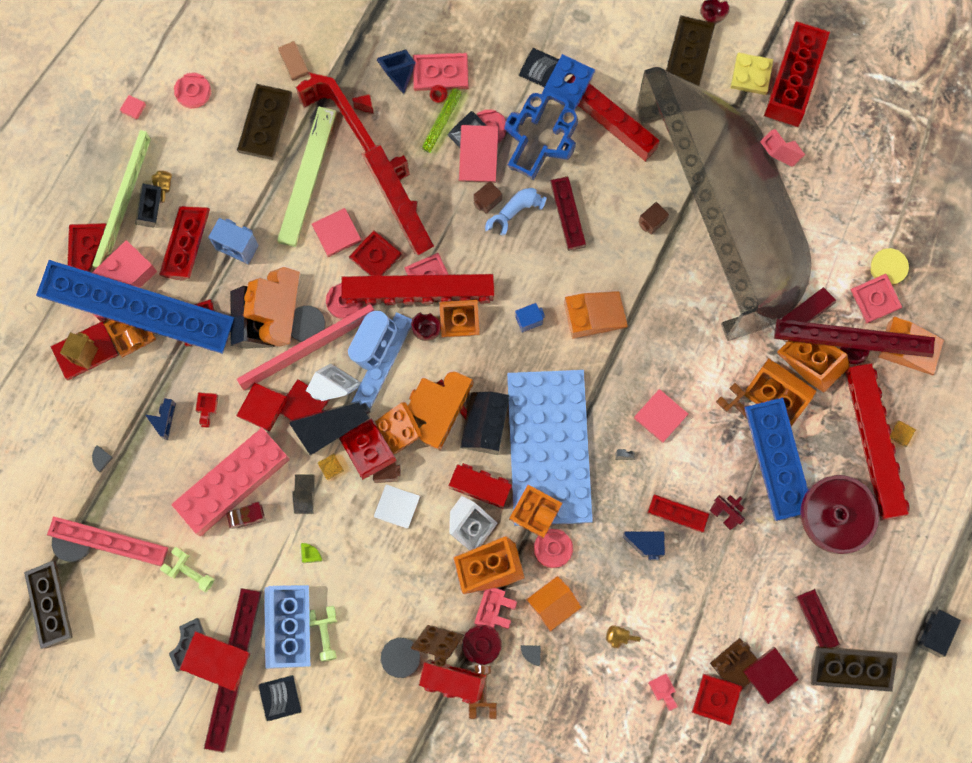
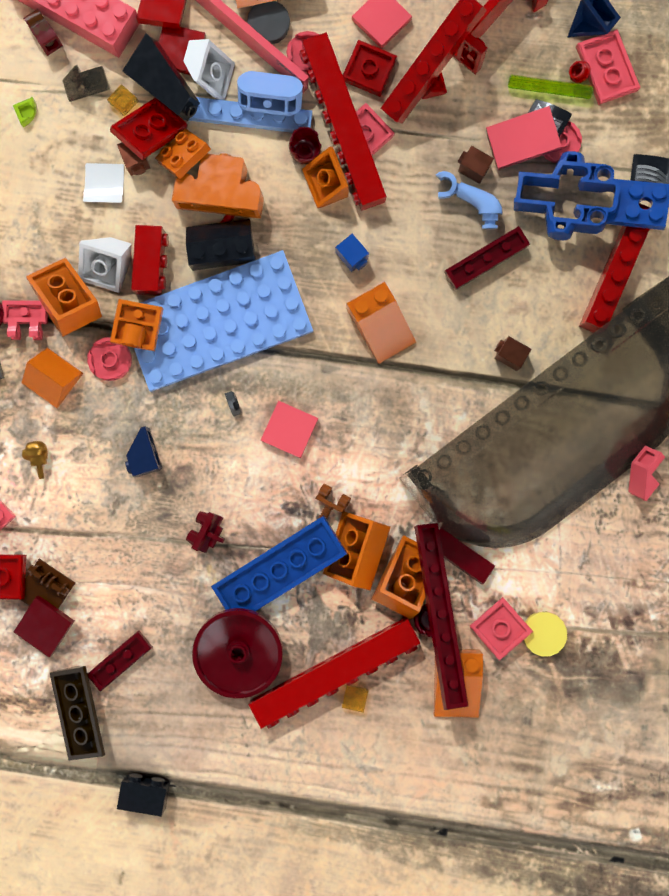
camera: 70 degrees right, 10 degrees up
red tile [647,494,710,533] -> none

